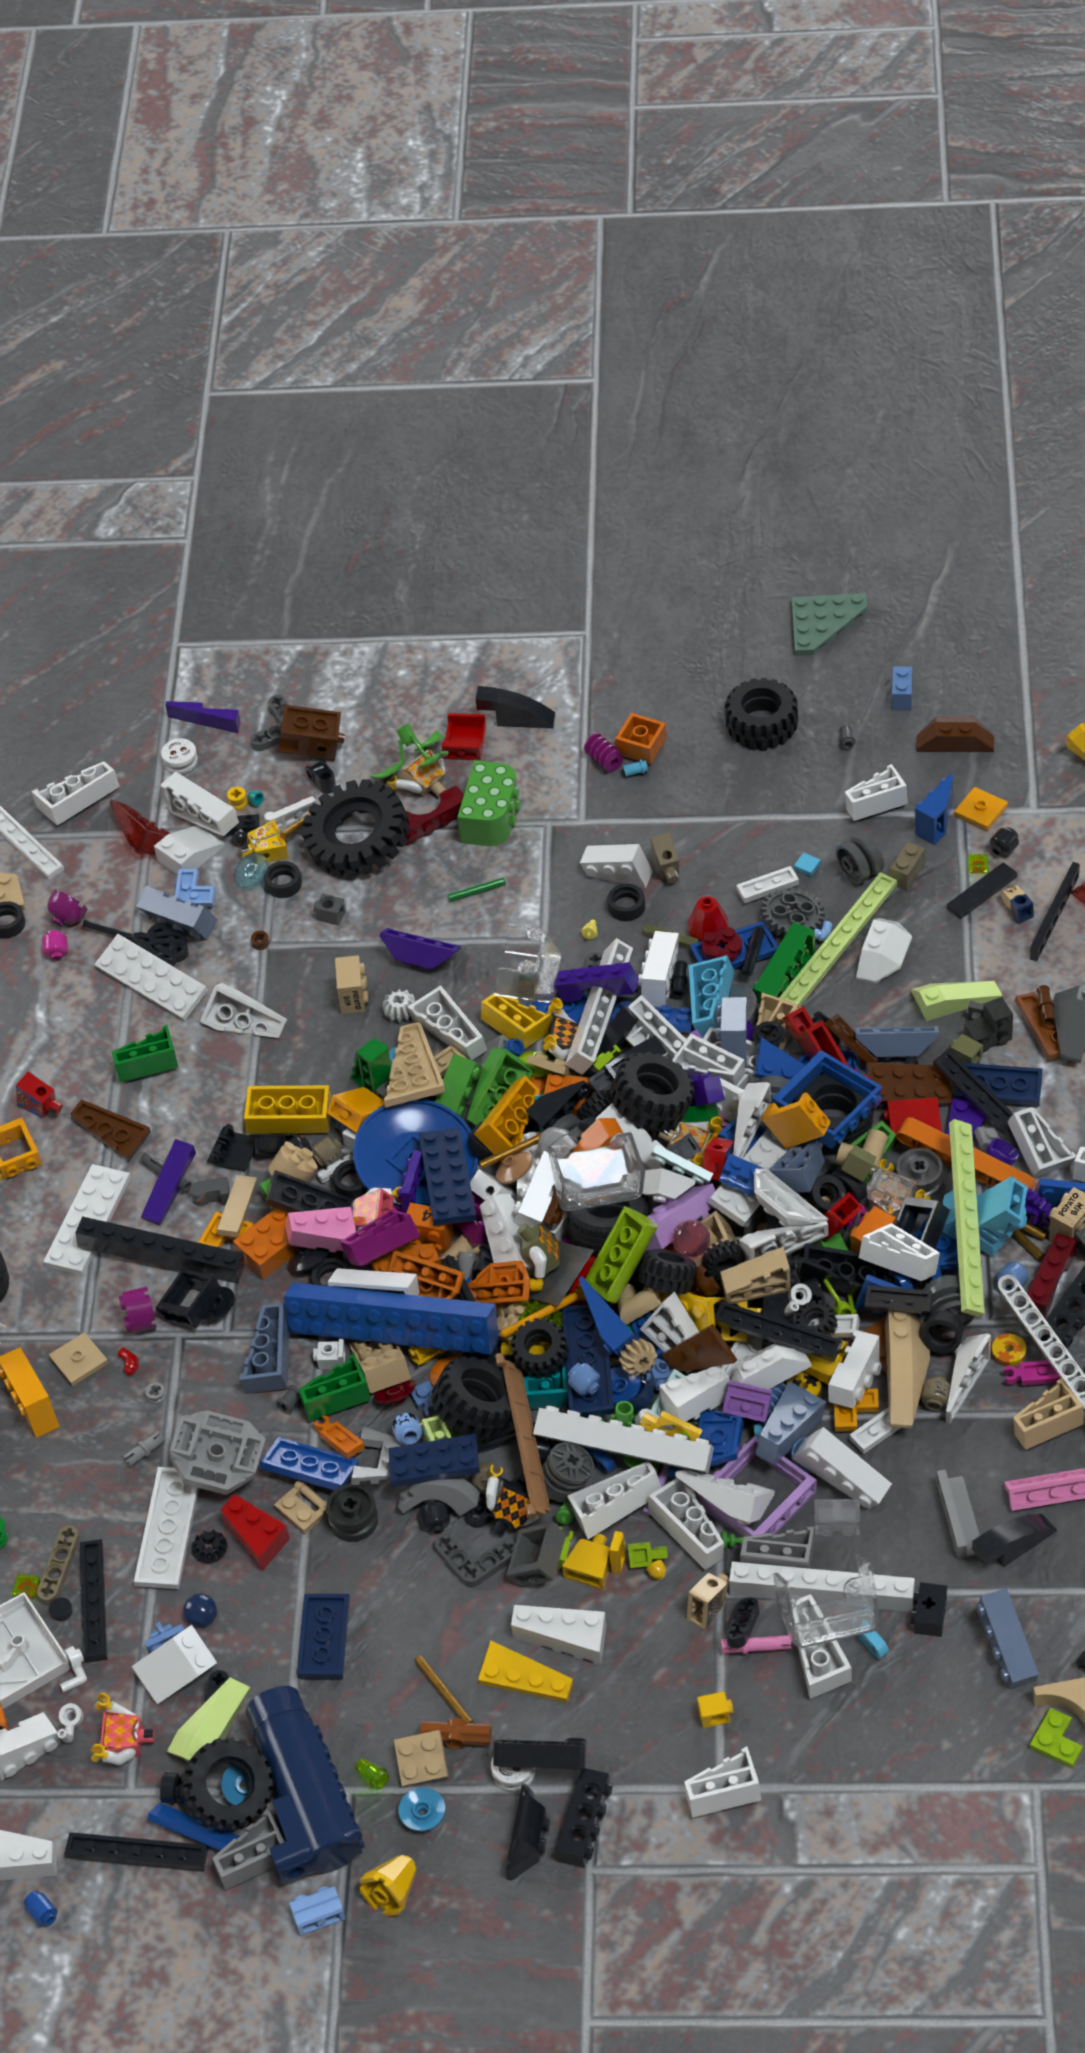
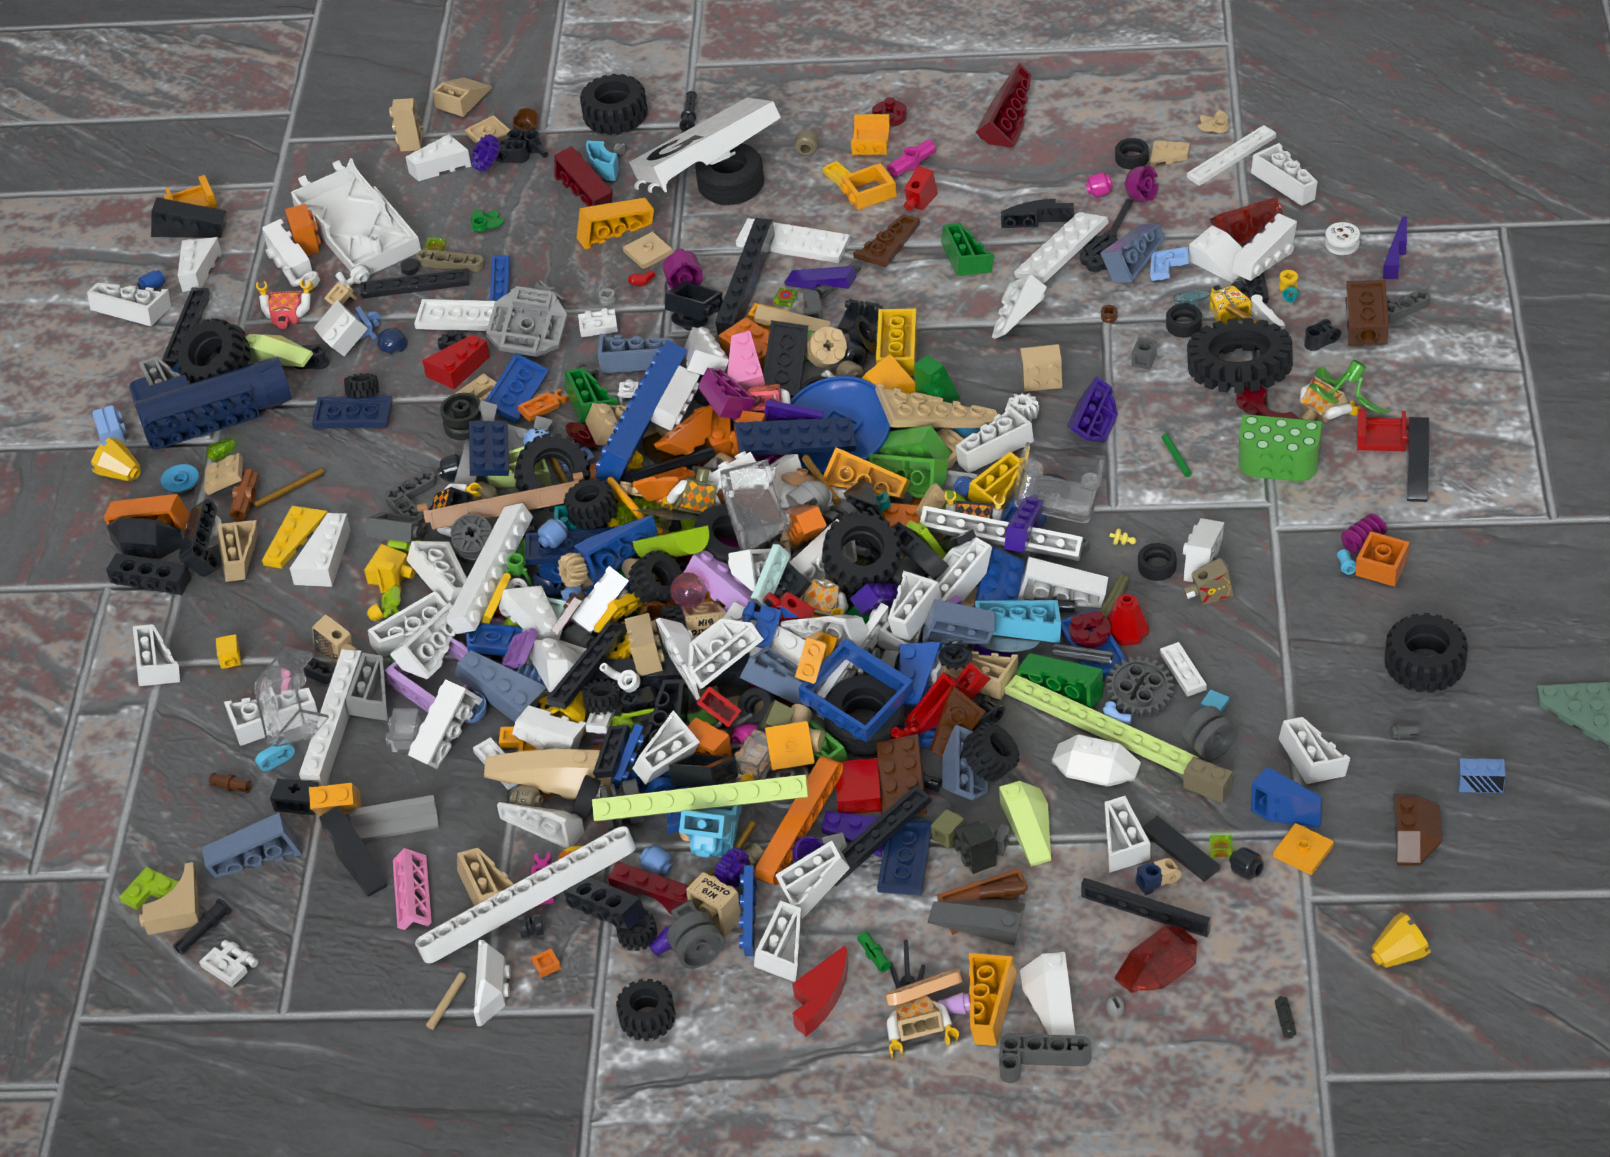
camera: 90 degrees right, 5 degrees down
none -> white wedge [87,283,171,326]
none -> orange wedge [103,494,190,535]
none -> reddish brown pin [209,773,252,793]
none -> tan wedge [217,520,258,582]
none -> light orange brick [309,783,361,816]
none -> tan bracket [324,282,357,305]
none -> black tyre [344,373,379,398]
none -> blue tile [490,255,511,301]
none -> white plate [578,308,618,337]
none -> white wedge [684,327,729,375]
none -> light orange plate [765,721,815,771]
none -> clear neon green tile [774,287,798,307]
none -> black tyre [962,722,1020,782]
none -> black slope [1001,199,1074,228]
none -> white wedge [1105,796,1150,873]

